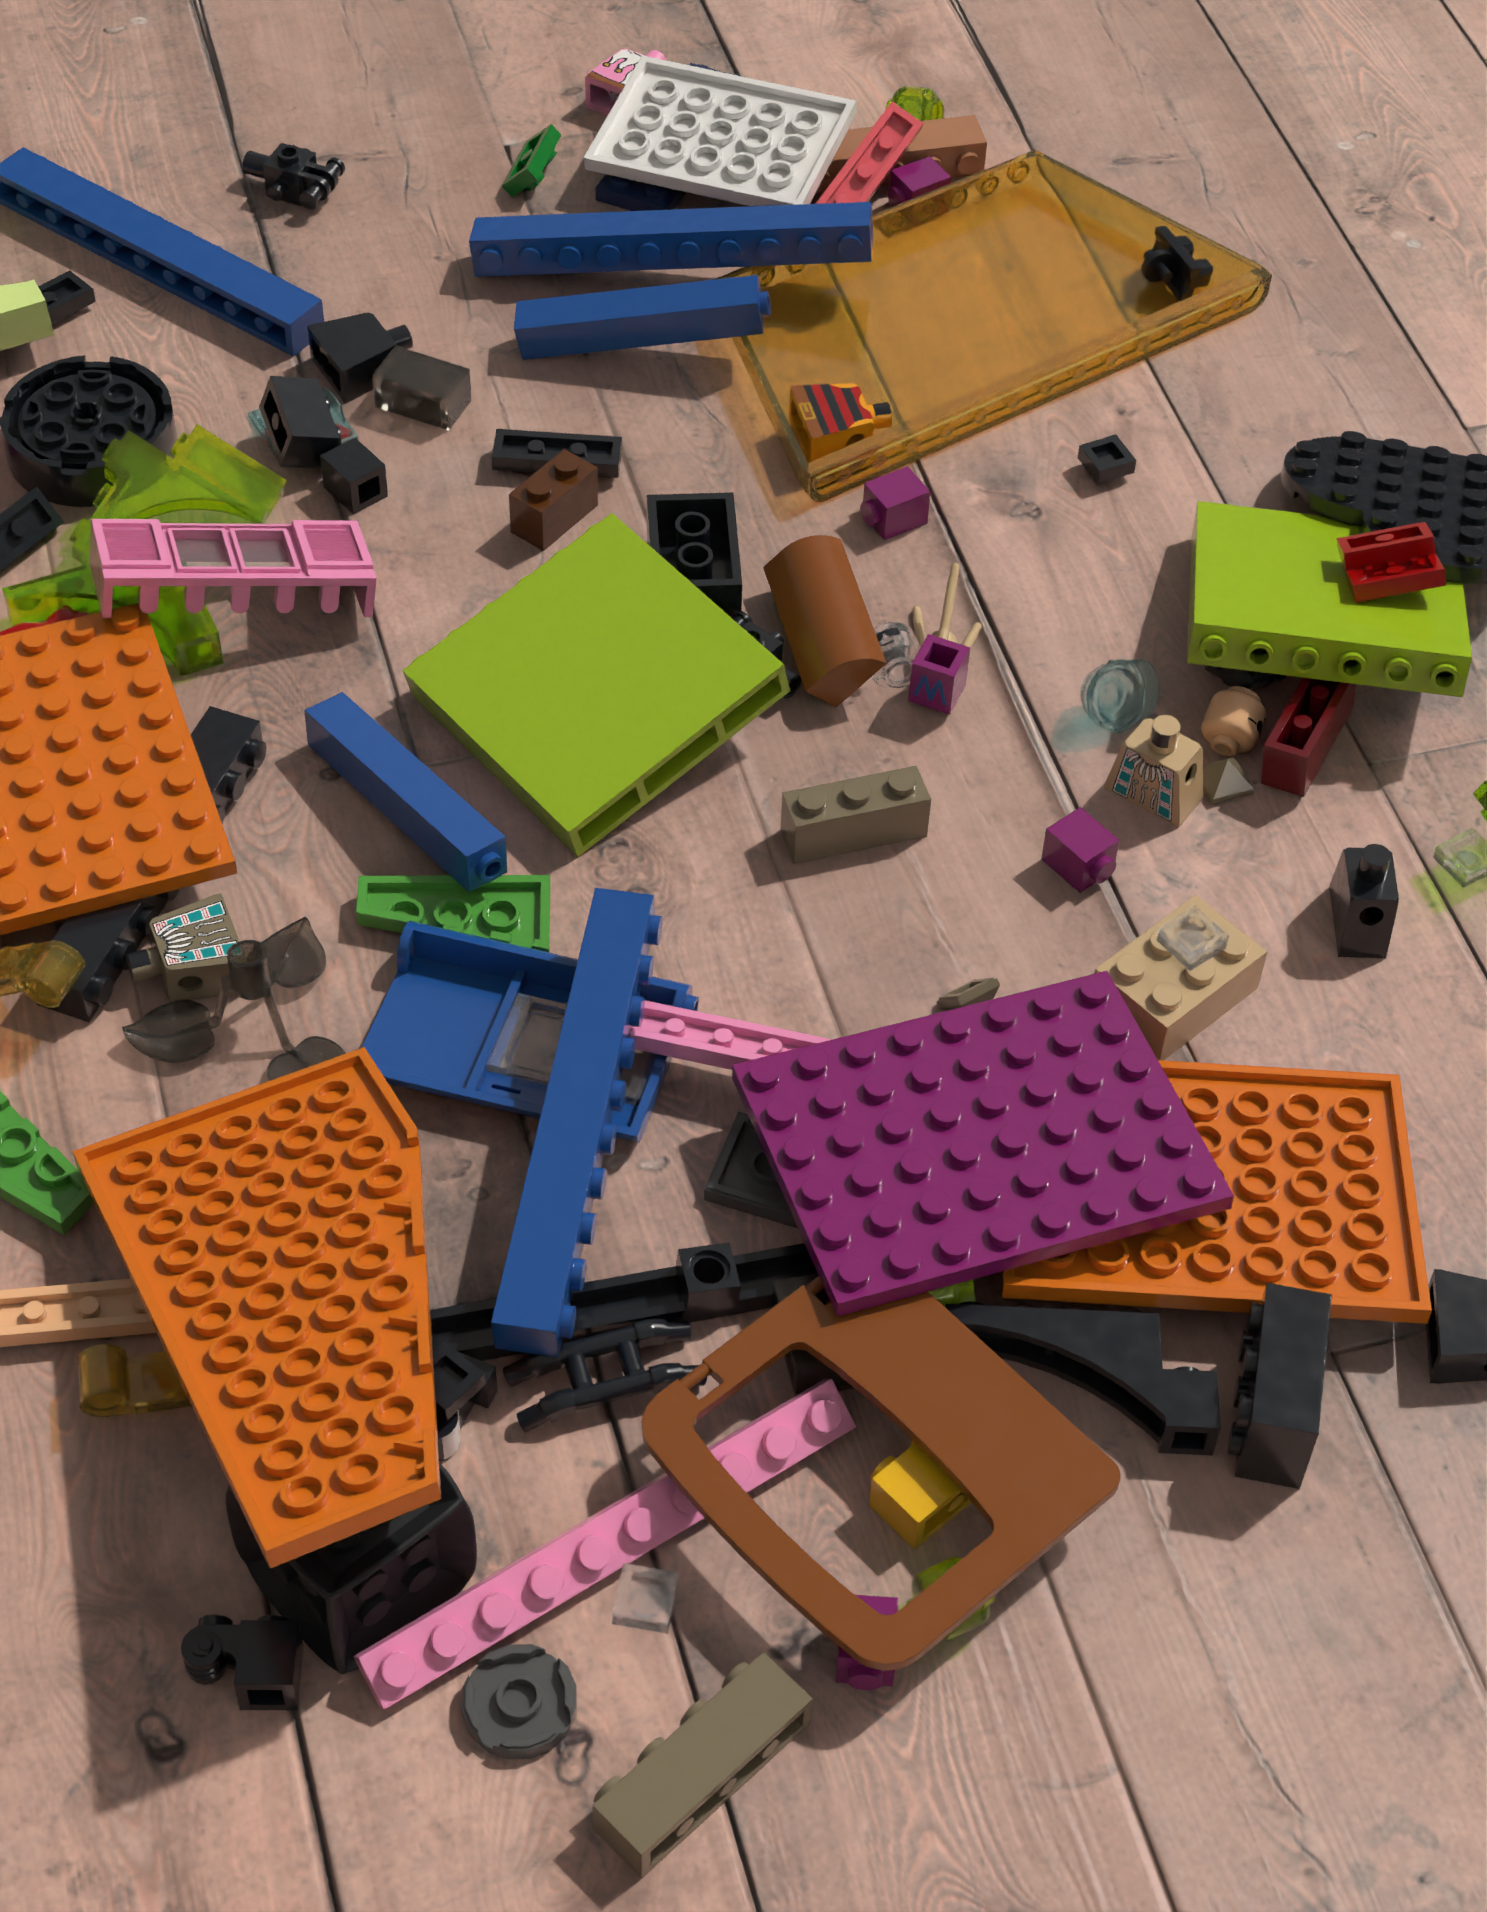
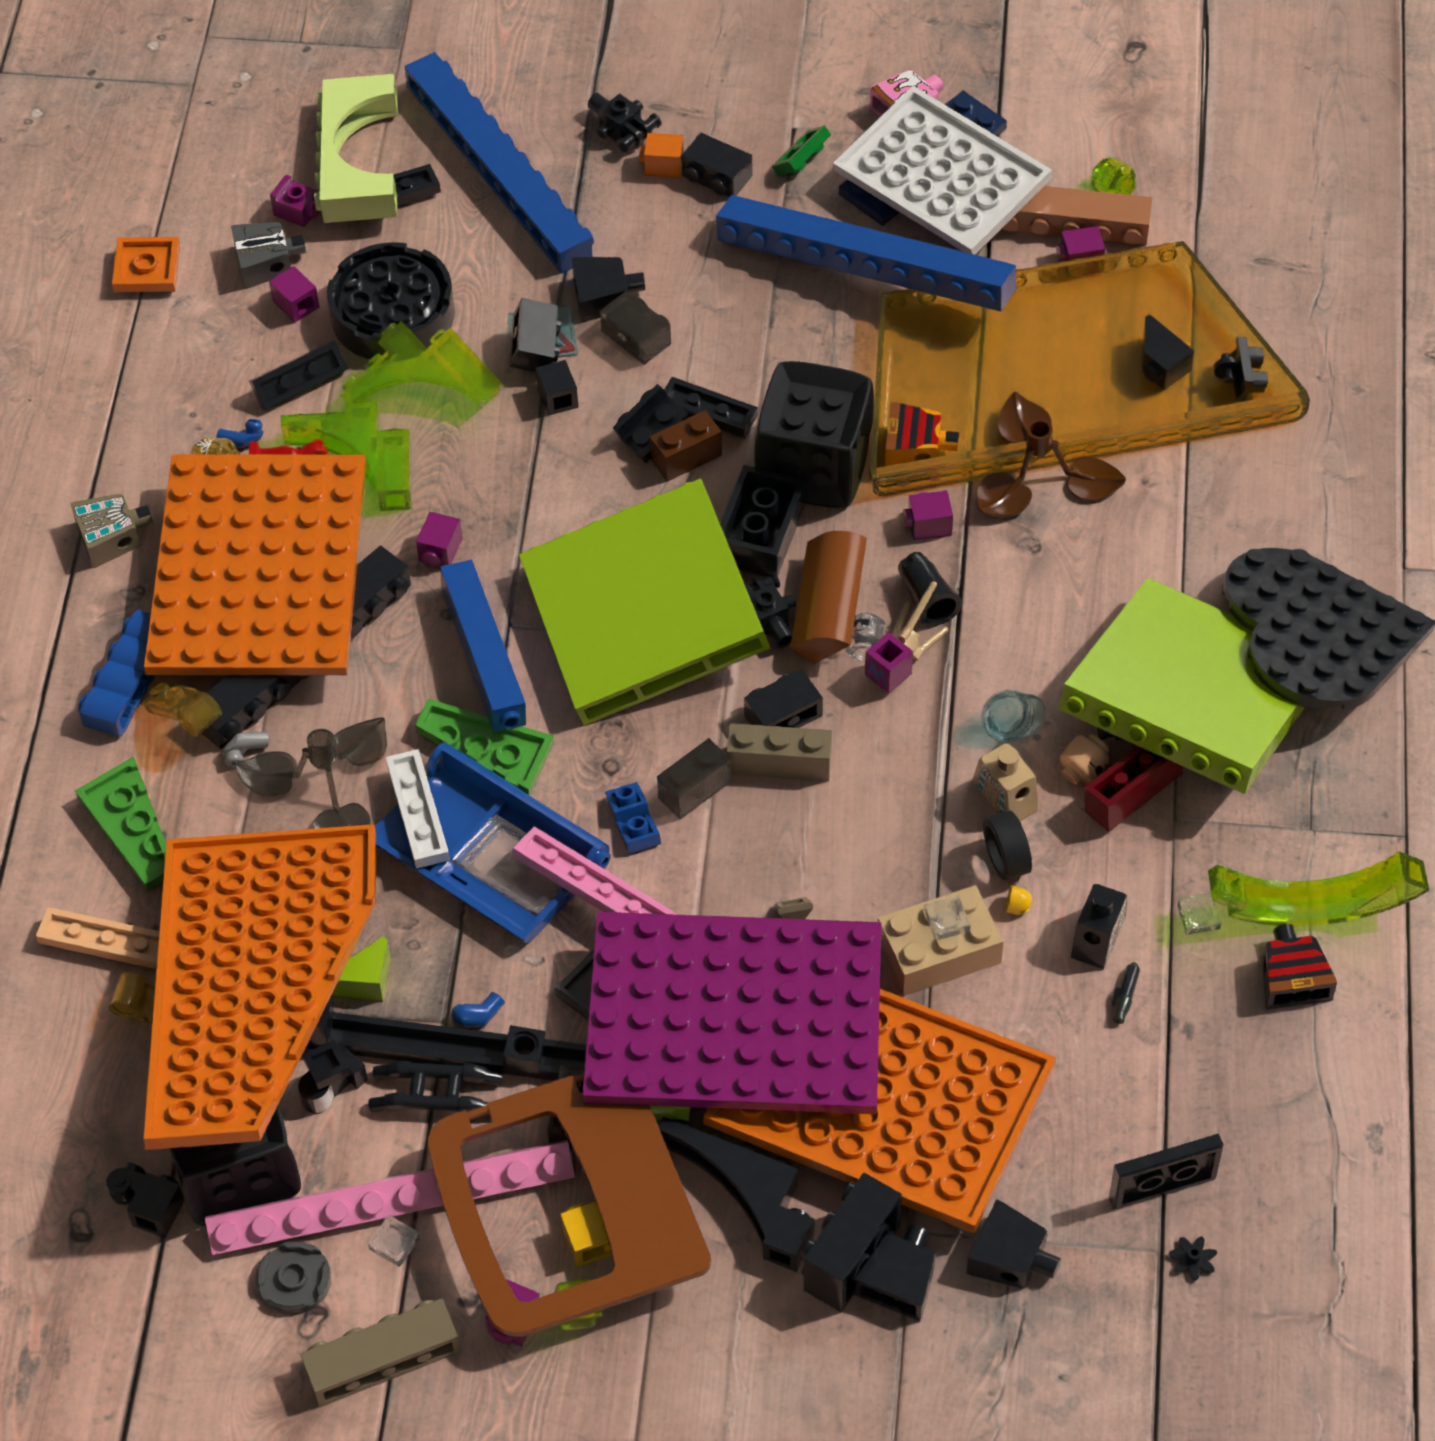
camera: 25 degrees right, 5 degrees up
bright pink window [89,519,377,618] -> none
dark tan torso [126,893,249,1001] -> none
blue brick [491,888,663,1358] -> none
blue brick [514,275,771,360] -> none
coral plate [816,101,924,204] -> none
magenta brick [1041,807,1119,893] -> none
black plate [1078,434,1136,484] -> none
dark tan slope [1203,757,1254,804] -> none
red slope [1336,522,1446,602] -> none
none -> light grey arm [222,731,269,768]
none -> lime slope [332,936,391,1001]
none -> white plate [385,749,450,869]
none -> magenta brick [416,512,463,566]
none -> blue arm [451,992,505,1027]
none -> blue slope [605,782,661,854]
none -> black bracket [613,384,690,463]
none -> orange brick [639,133,684,178]
none -> clear smoke brick [657,738,732,820]
none -> black brick [681,132,753,197]
none -> black brick [744,669,823,728]
none -> black piece [754,361,874,508]
none -> black torso [855,1225,936,1322]
none -> black plant [898,552,962,627]
none -> reddish brown plant [977,391,1126,518]
none -> black tyre [983,811,1032,880]
none -> yellow hinge [1005,885,1032,915]
none -> piece [1112,962,1140,1024]
none -> black slope [1142,314,1194,390]

